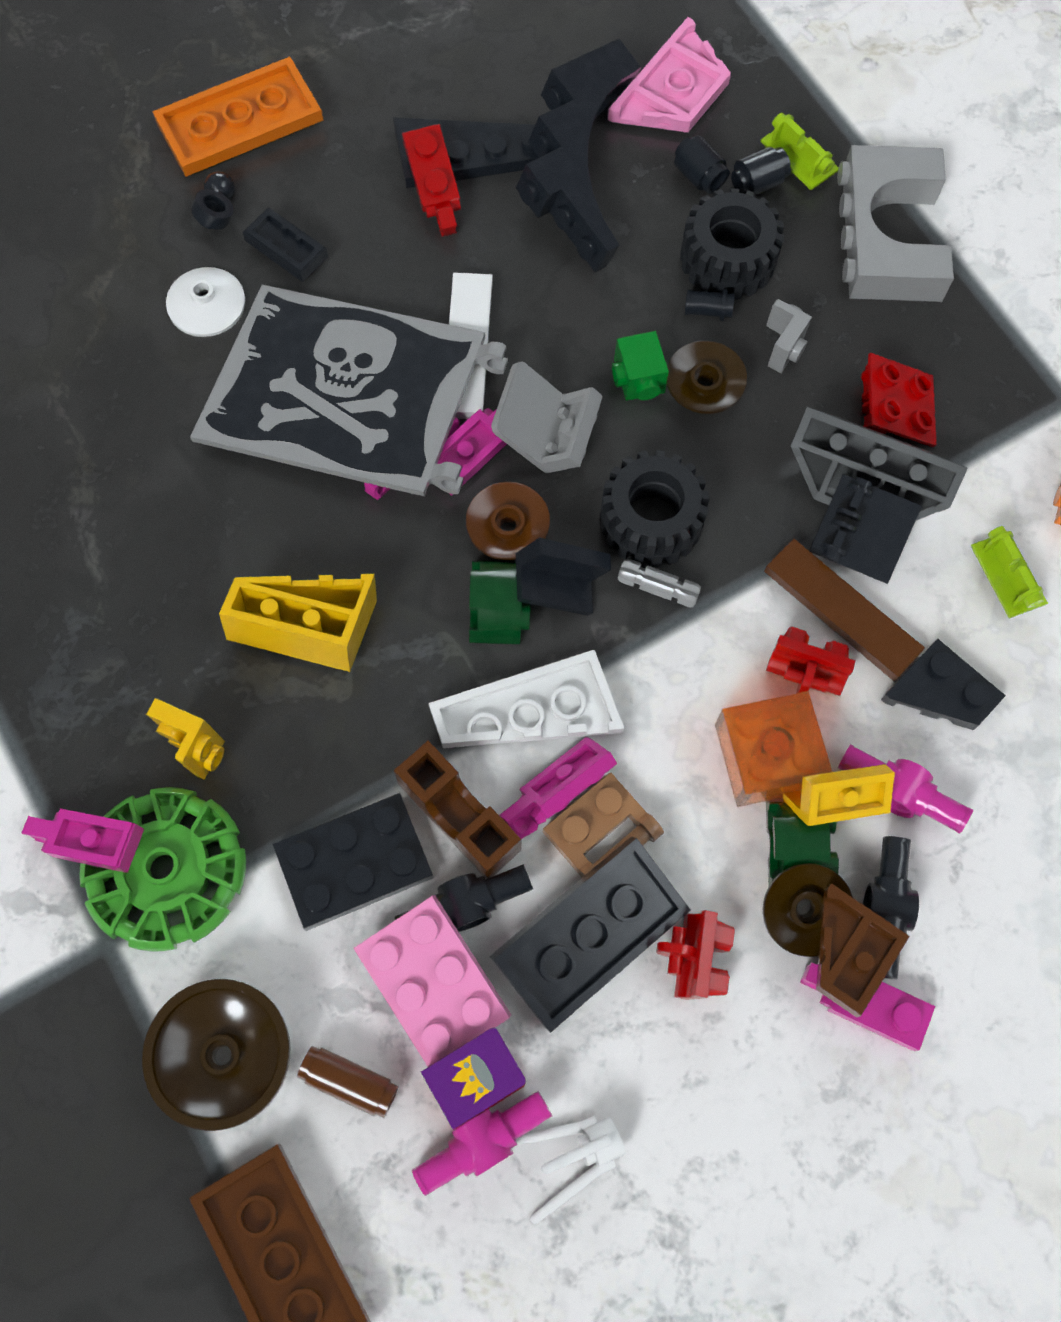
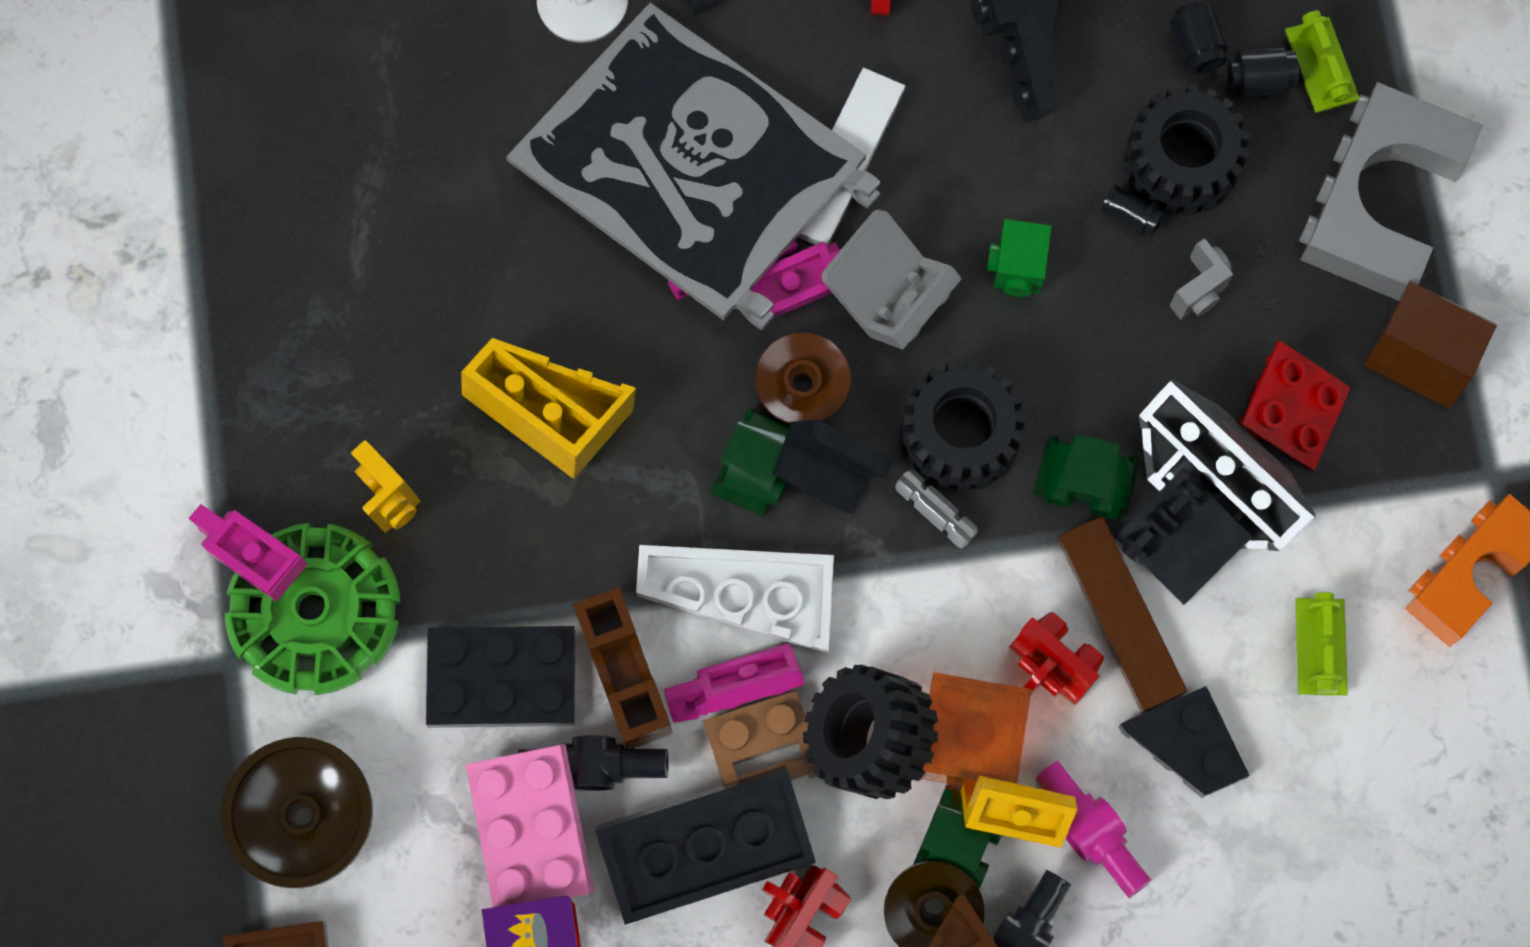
camera: 25 degrees right, 5 degrees up
reddish brown piece [297,1046,399,1118] -> none
dark brown dish [667,341,747,414] -> none
none -> black tyre [803,664,939,799]
none -> dark green cylinder [1033,435,1139,519]
none -> reddish brown slope [1364,281,1497,409]

